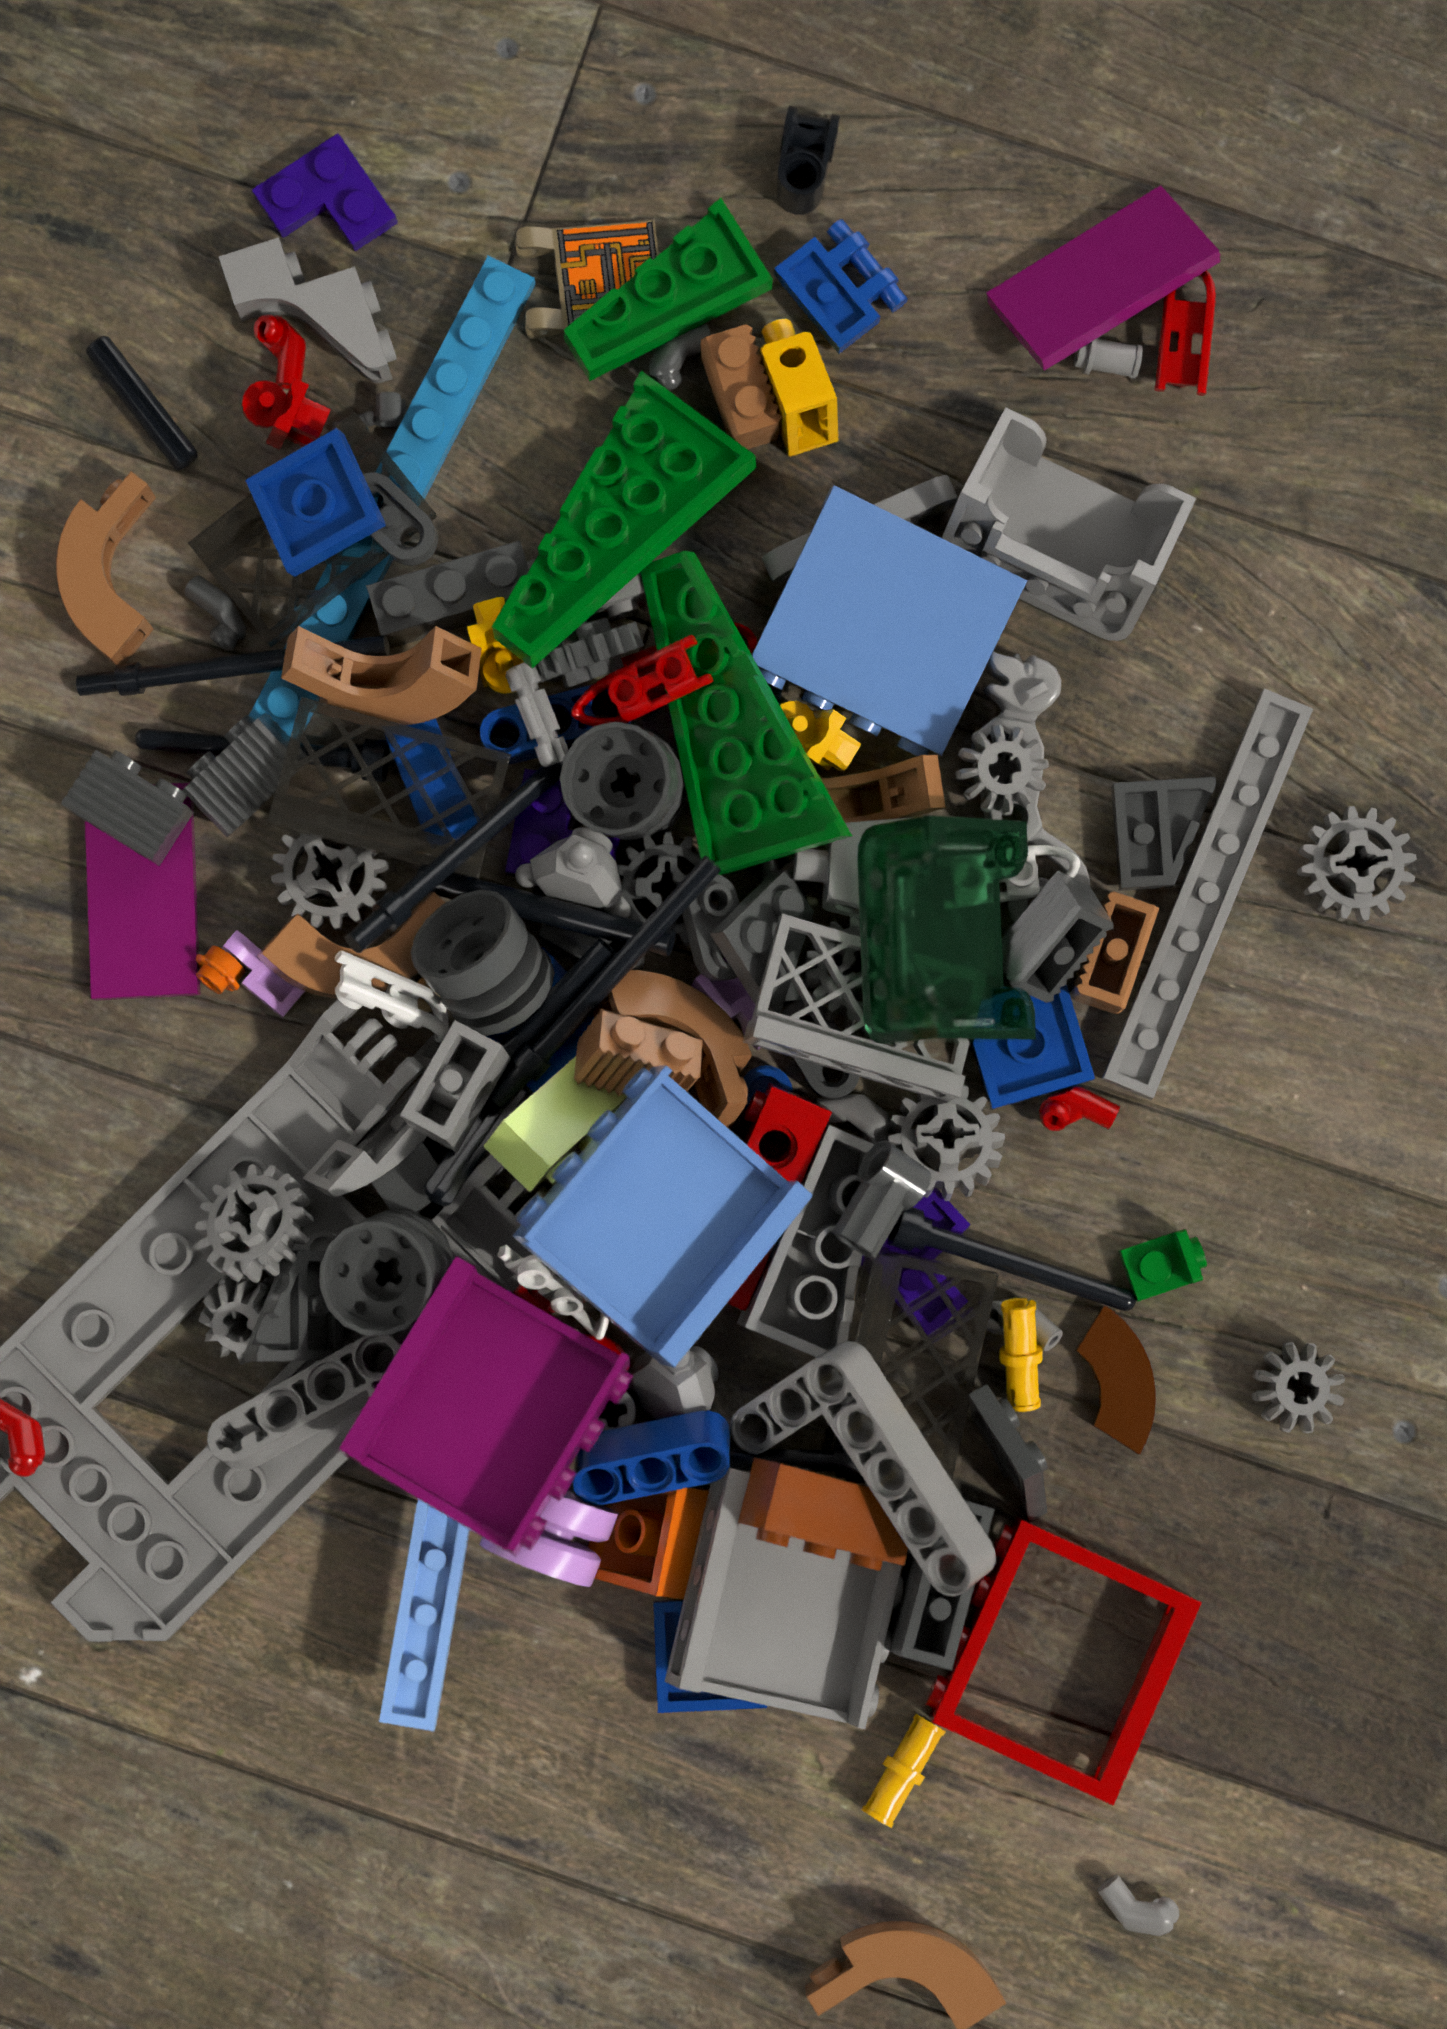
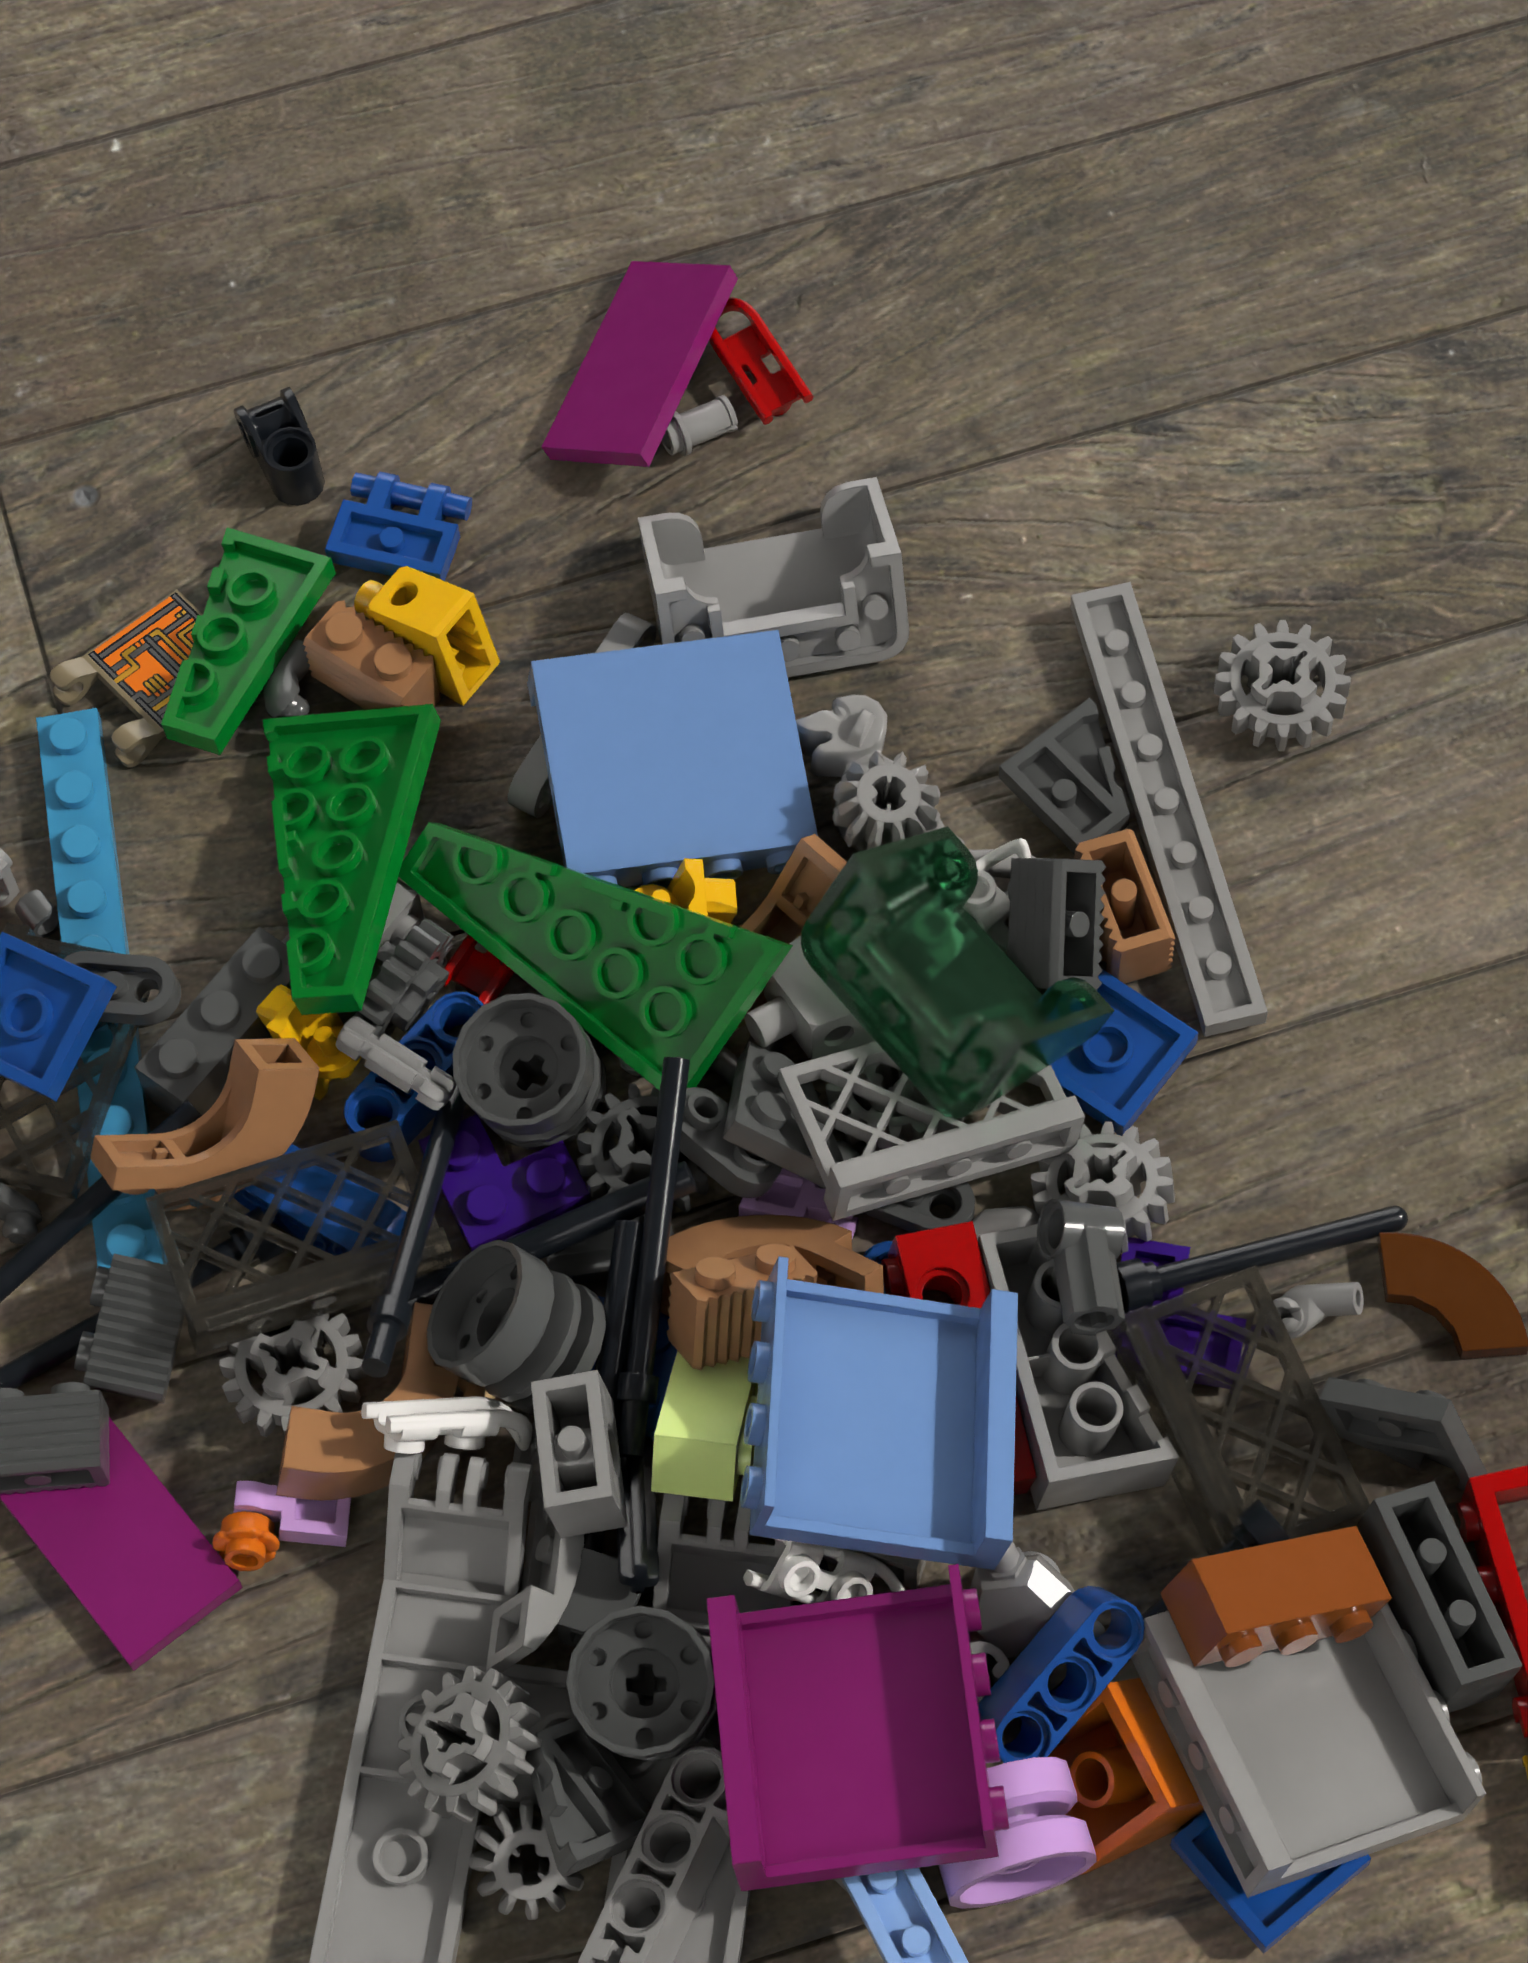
camera: 30 degrees left, 20 degrees down
light grey rock [515,827,631,918] -> none
red piece [571,634,713,727] -> none
light grey beam [730,1341,996,1596] -> none
yellow pin [999,1298,1043,1412] -> none
red arm [1039,1086,1120,1131] -> none
green bracket [1118,1229,1207,1302] -> none

